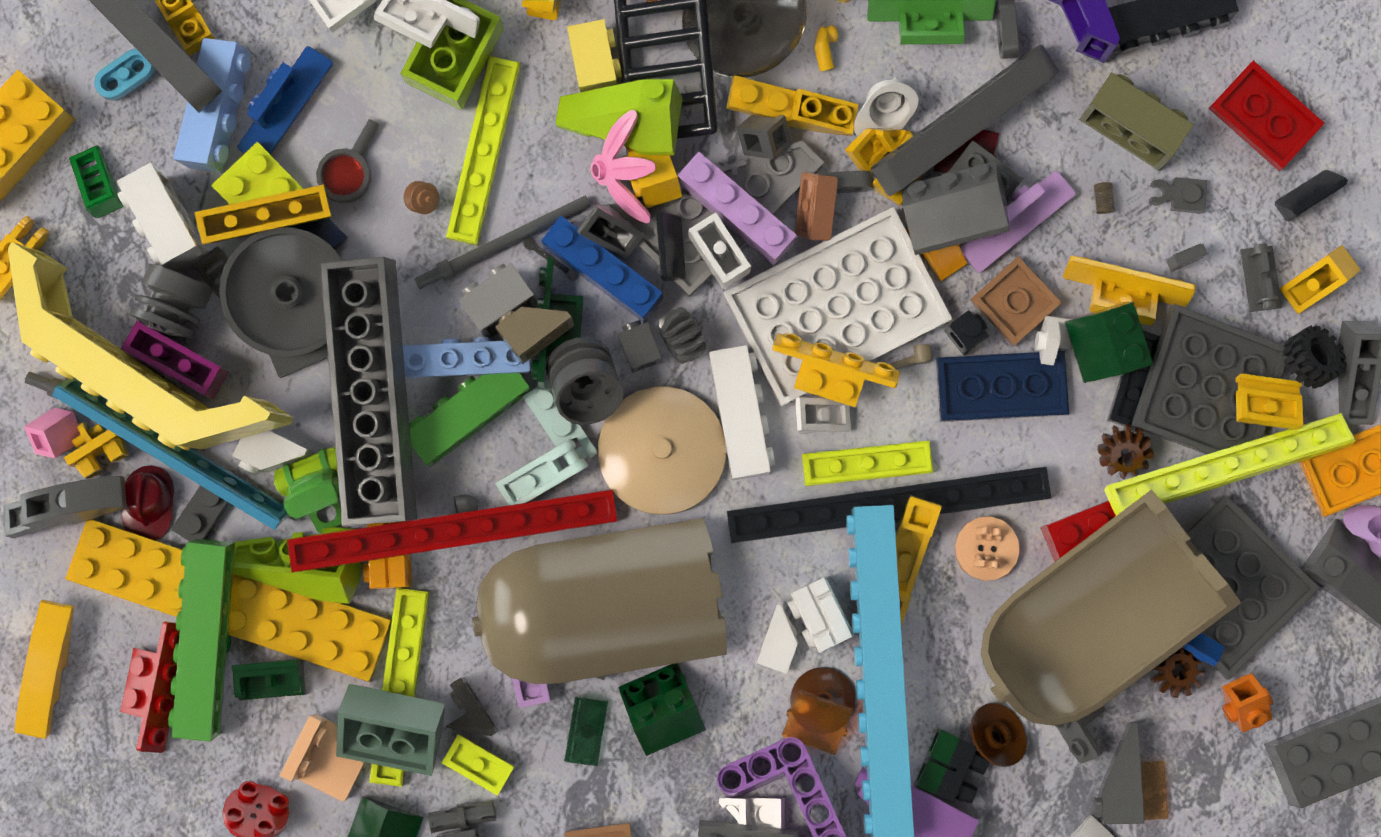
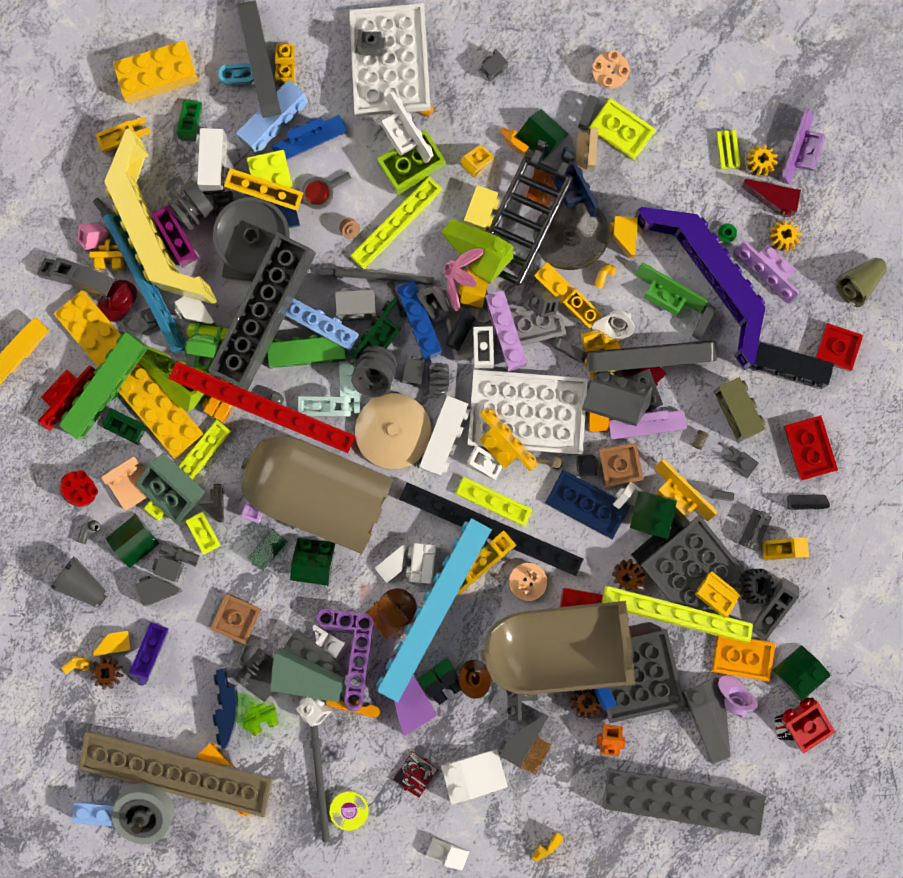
camera: 25 degrees right, 0 degrees up
dark tan slope [495,307,574,364] -> none
nougat slope [795,172,838,241] -> none

